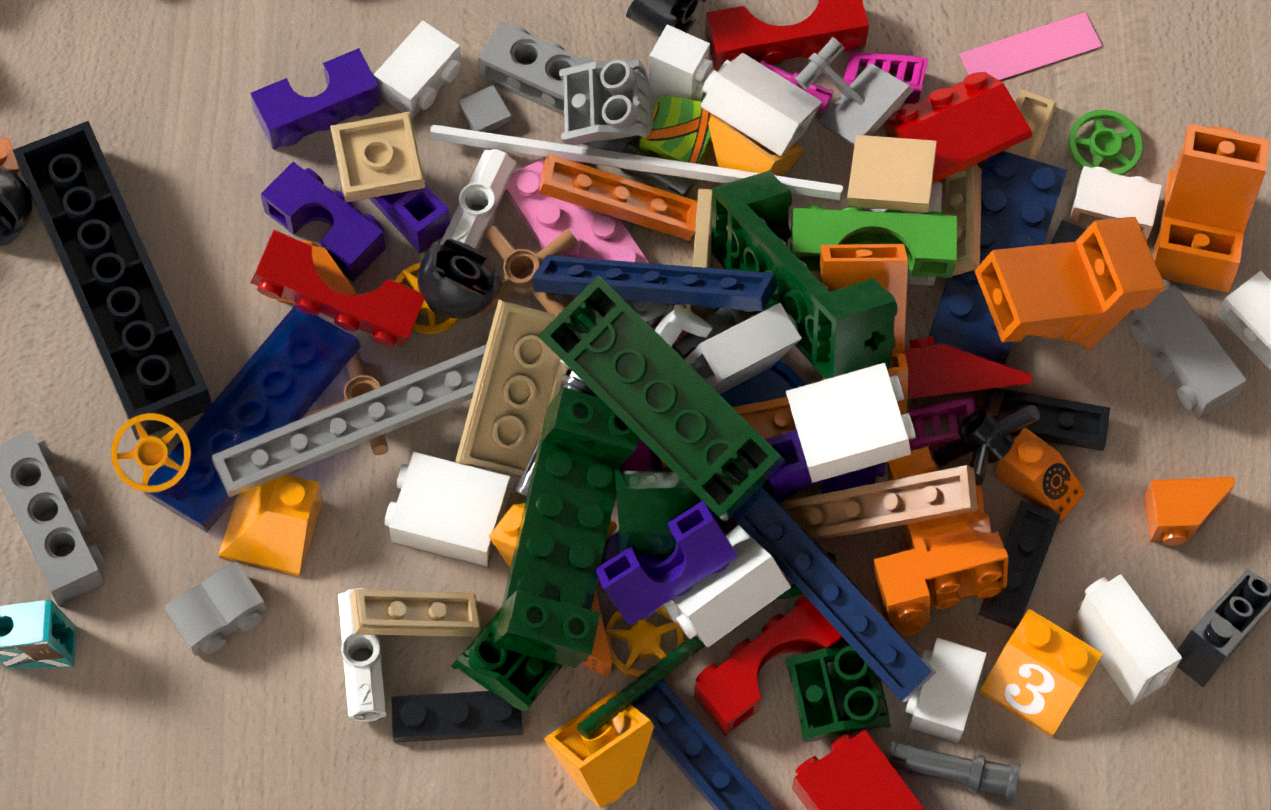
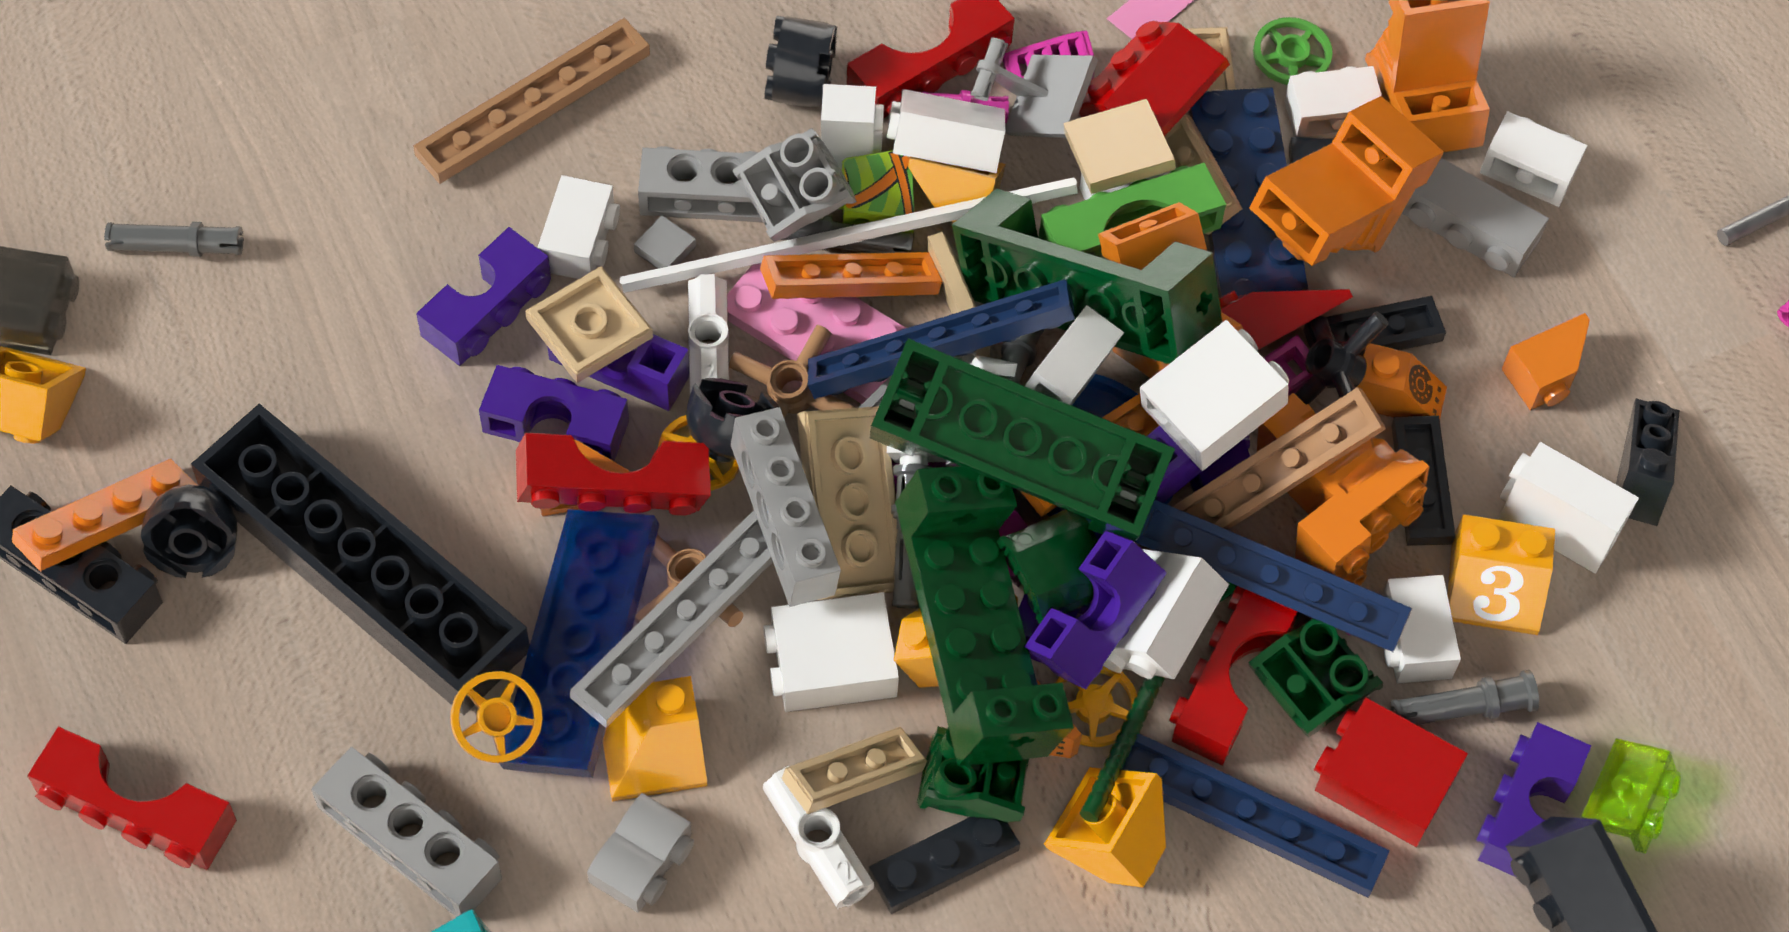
camera: 25 degrees left, 5 degrees down
none -> light grey brick [731,407,841,607]

